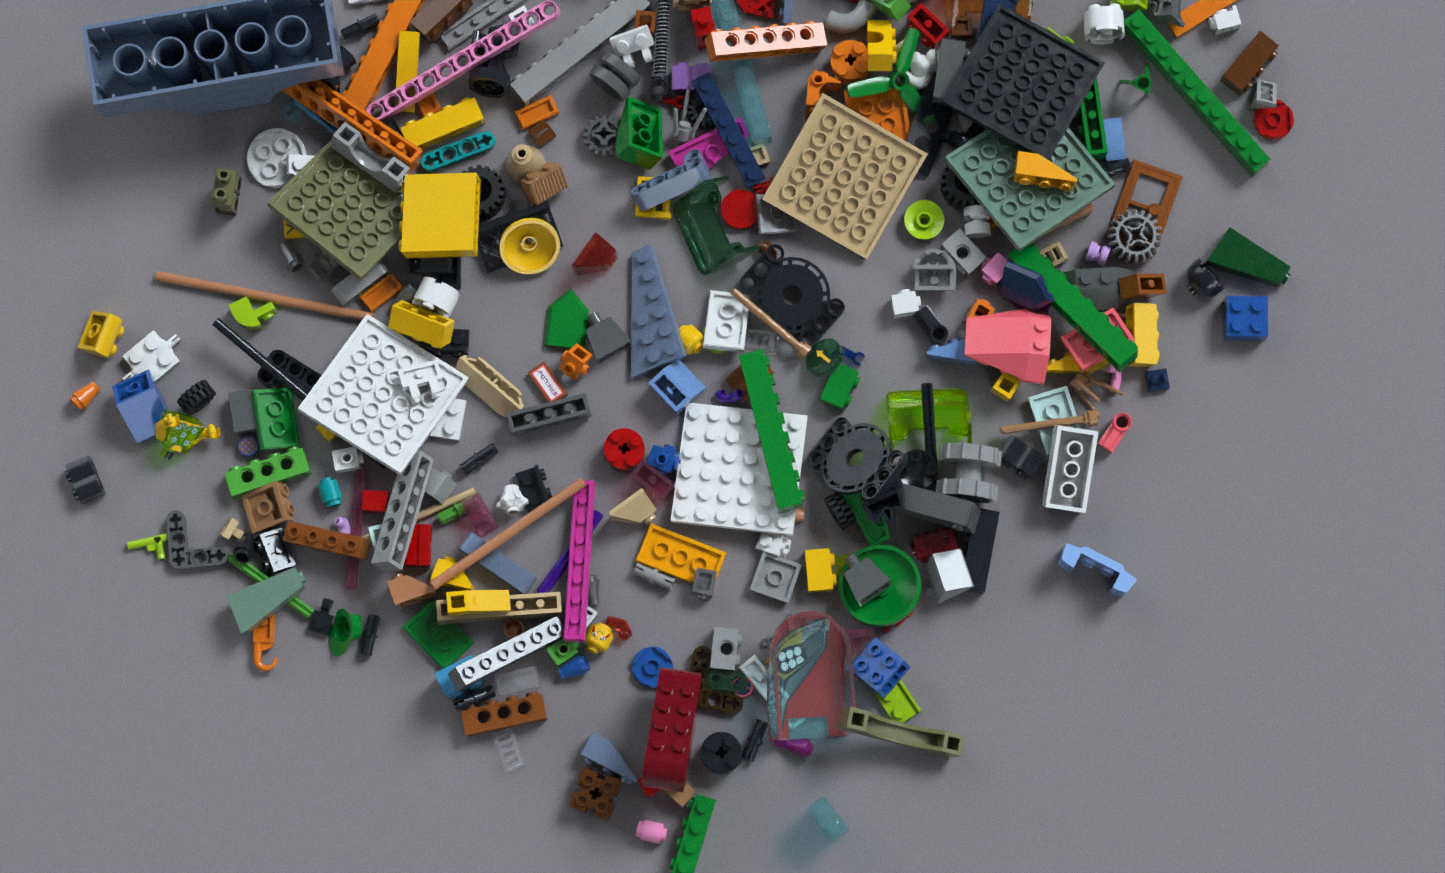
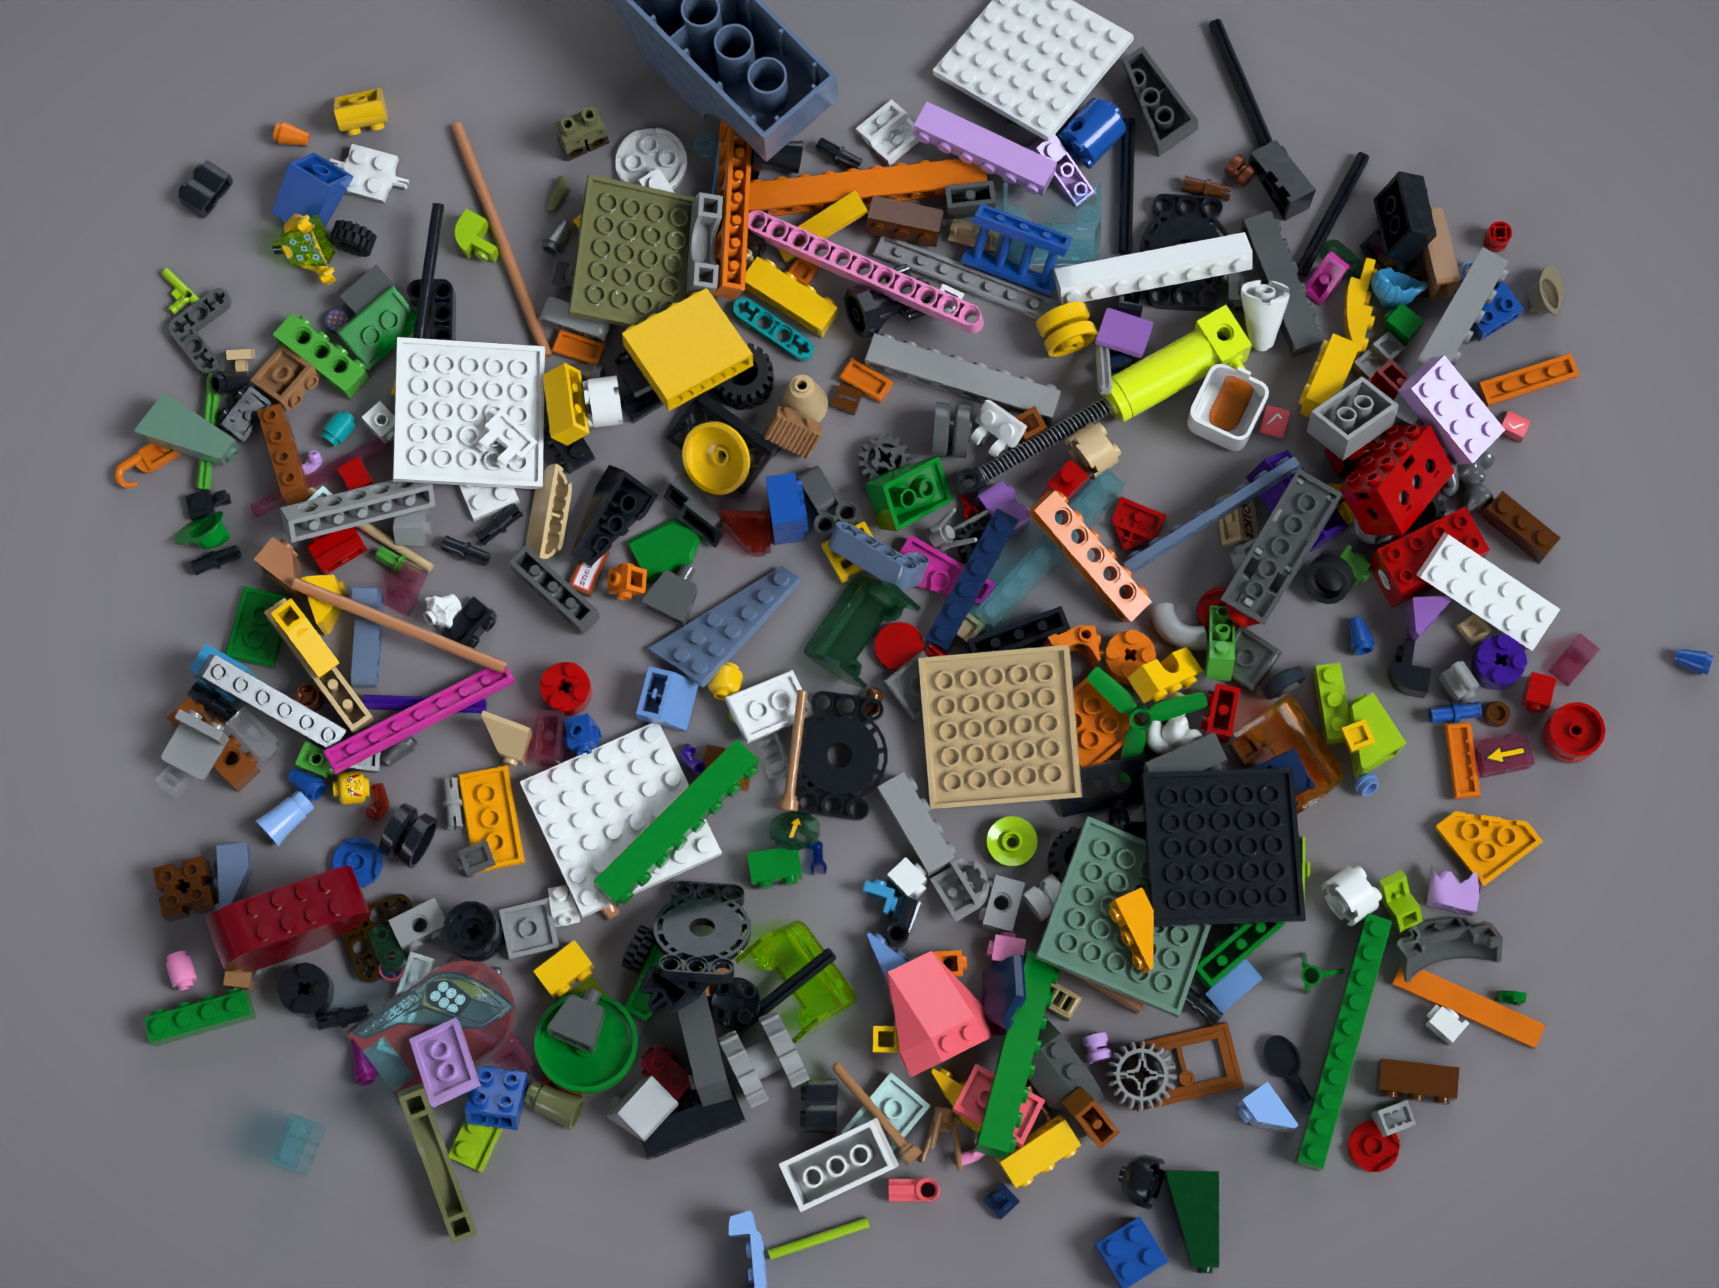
camera: 55 degrees right, 5 degrees down
none -> light grey bracket [161,709,230,781]
none -> light blue plant [255,790,314,847]
none -> black wheel [378,803,438,869]
none -> lavender plate [409,1017,481,1108]
none -> black wheel [443,901,504,962]
none -> black pin [475,503,524,546]
none -> olive plant [524,1082,586,1131]
none -> olive bar [546,176,571,213]
none -> black wedge [571,465,658,567]
none -> black slope [663,473,726,548]
none -> blue brick [766,473,808,545]
none -> lime bar [768,1217,870,1260]
none -> dark grey piece [796,465,858,541]
none -> dark azure bracket [863,879,898,917]
none -> light grey brick [878,772,957,878]
none -> black brick [967,606,1070,653]
none -> light blue slope [1237,1082,1298,1133]
none -> black piece [1264,1035,1313,1104]

